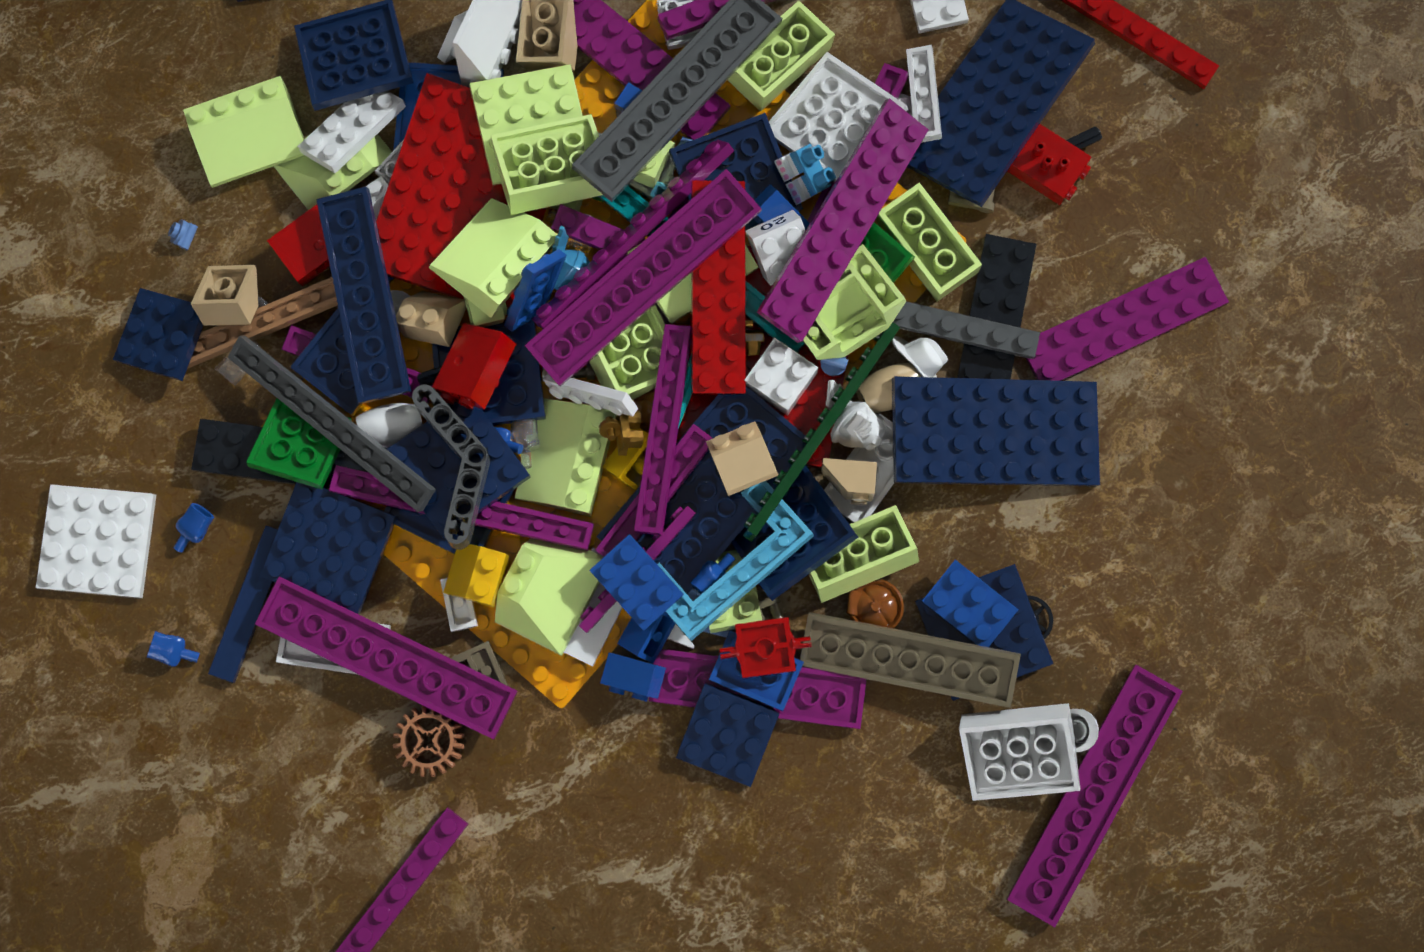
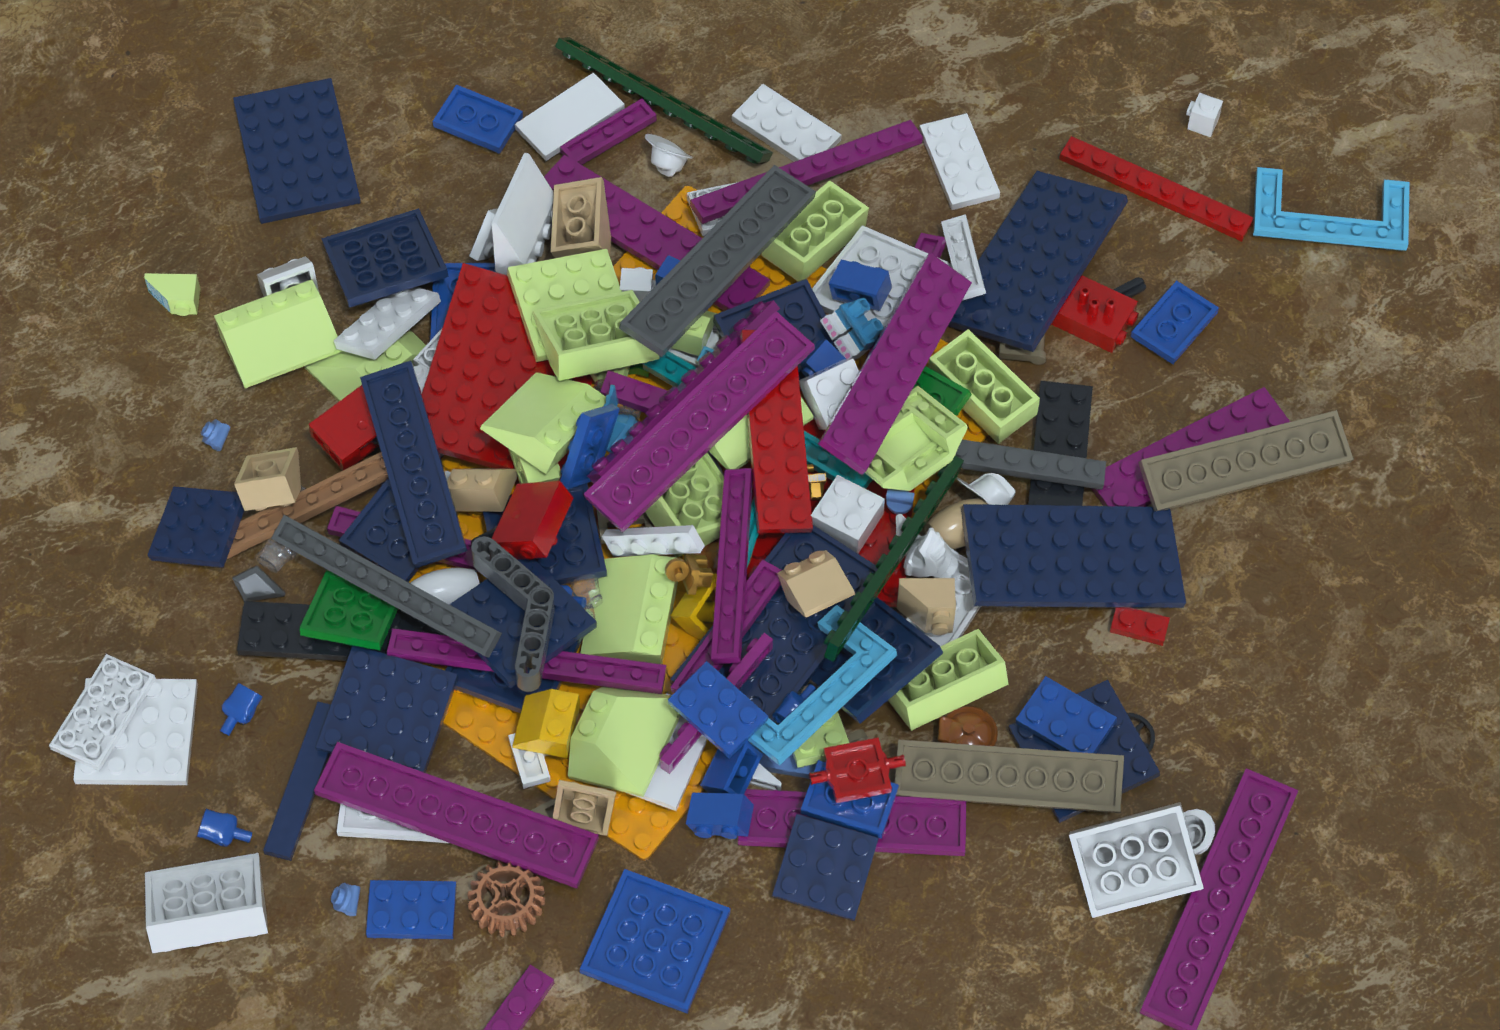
camera: 10 degrees left, 20 degrees down
none -> white tile [49,654,156,771]
none -> yellowish green slope [144,273,200,316]
none -> white slope [145,853,268,953]
none -> dark grey piece [232,565,286,601]
none -> white slope [257,256,319,297]
none -> medium blue plate [331,883,360,916]
none -> blue plate [366,880,457,939]
none -> tan slope [553,780,616,836]
none -> blue plate [580,869,730,1014]
none -> white brick [620,267,656,302]
none -> blue brick [829,259,892,311]
none -> red plate [1110,607,1170,646]
none -> blue plate [1131,280,1219,364]
none -> dark tan plate [1138,410,1354,512]
none -> medium azure plate [1253,167,1410,251]

